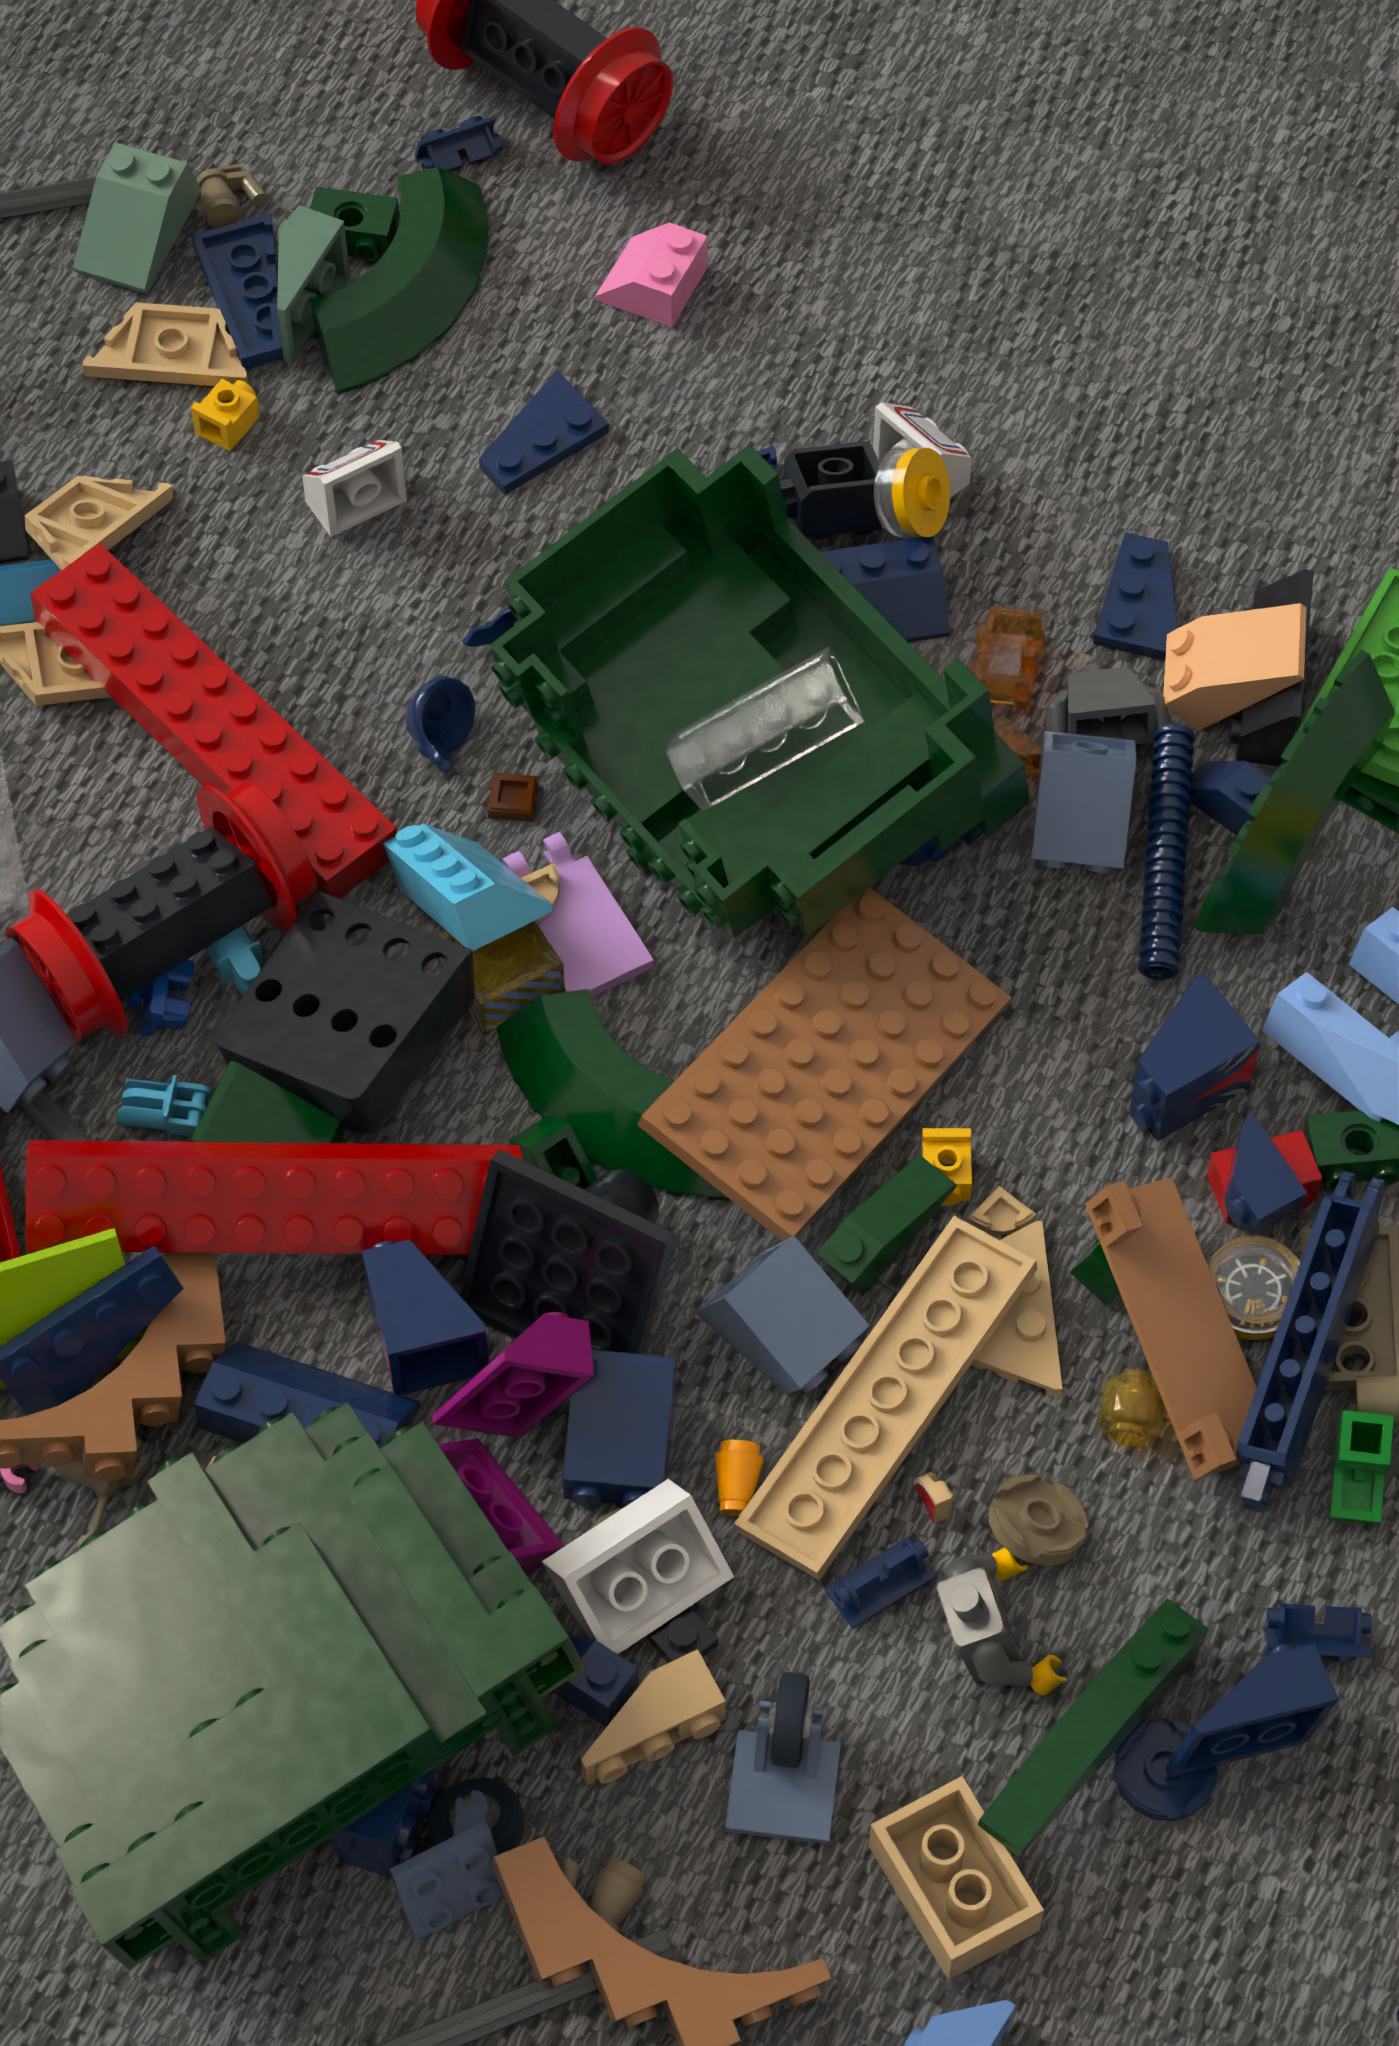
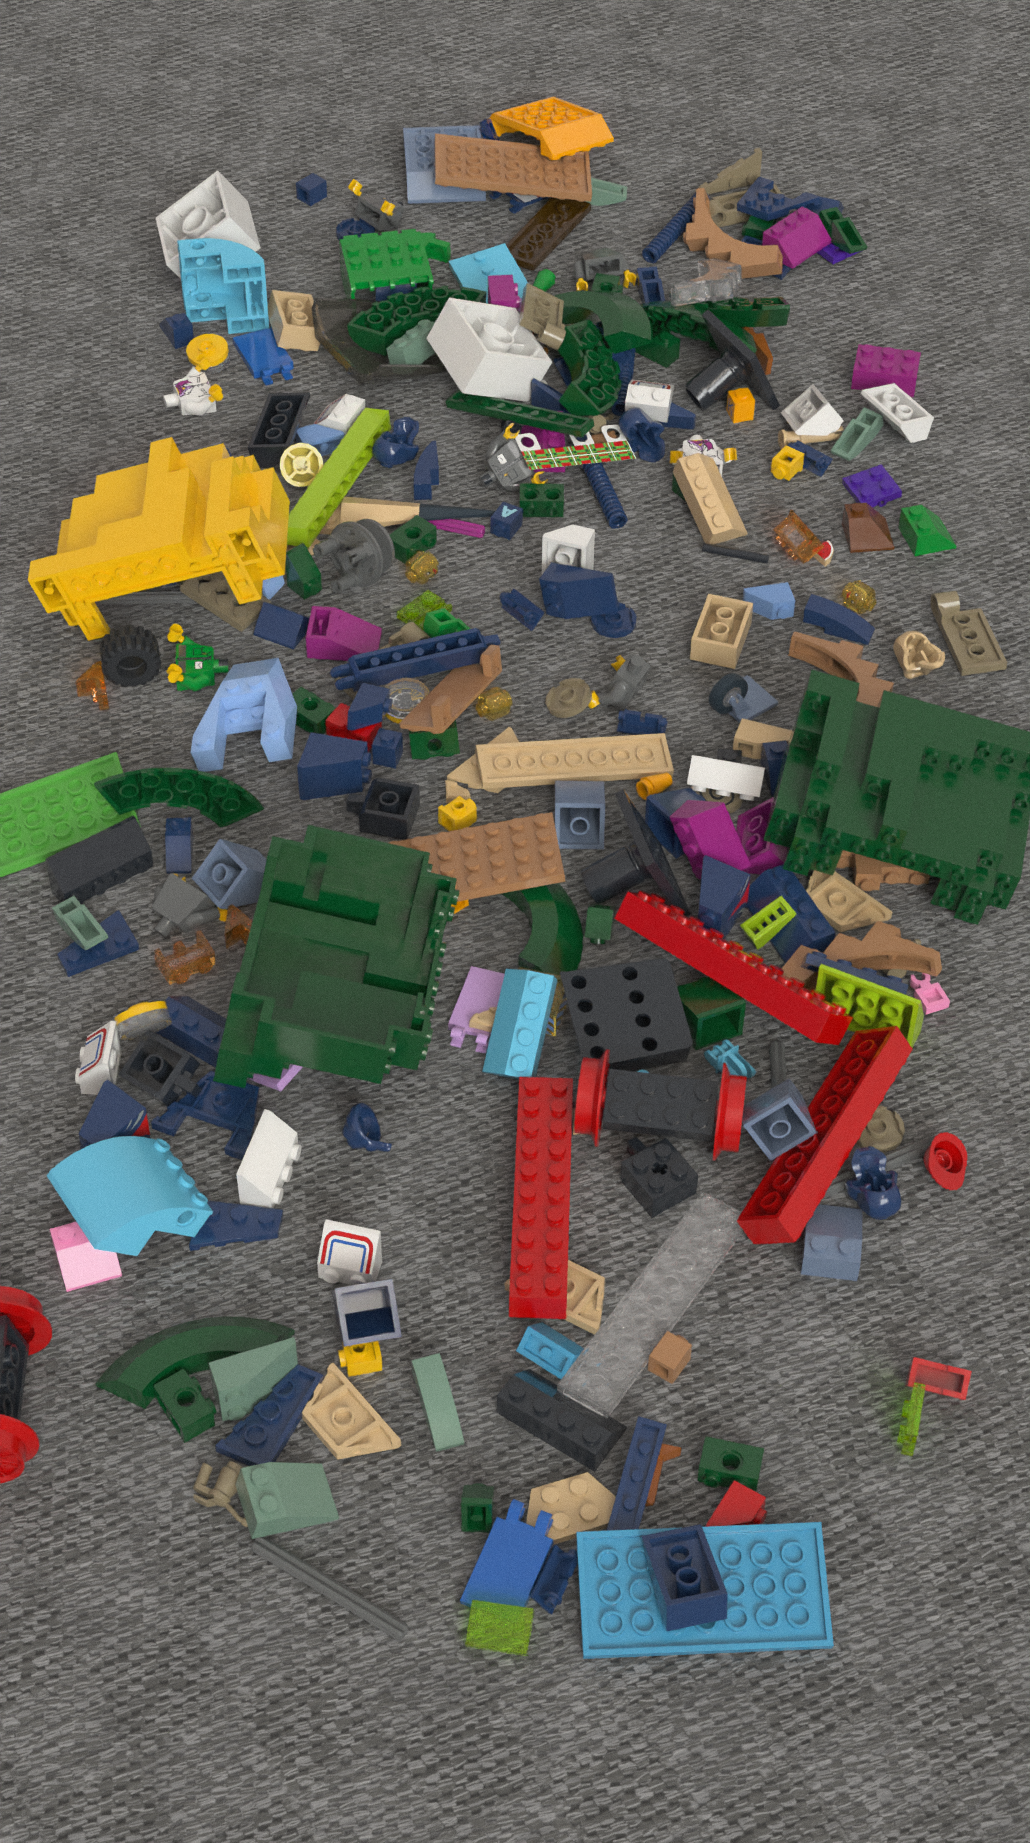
camera: 135 degrees left, 10 degrees down
tan wing [25,476,173,570] -> none
dark blue hat [406,676,475,773] -> none
dark blue hinge [414,116,503,172] -> none
reddish brown tile [487,773,539,822] -> none
clear slope [666,647,865,811] -> none
dark green slope [816,1155,957,1296] -> none
tan tile [913,1472,953,1524] -> none
dark green slope [977,1598,1209,1857] -> none
dark blue piece [1138,724,1195,980] -> none
light nougat slope [1163,603,1306,731] -> none
none -> medium azure slope [47,1136,213,1256]
none -> sand green slope [52,896,108,950]
none -> dark blue slope [79,1079,151,1150]
none -> white slope [236,1109,301,1208]
none -> slope [332,1279,402,1347]
none -> black hinge [346,778,420,840]
none -> dark blue brick [372,728,403,769]
none -> sand green slope [412,1353,464,1452]
none -> white slope [542,525,595,574]
none -> black hinge [620,1137,698,1218]
none -> lime slope [740,896,796,950]

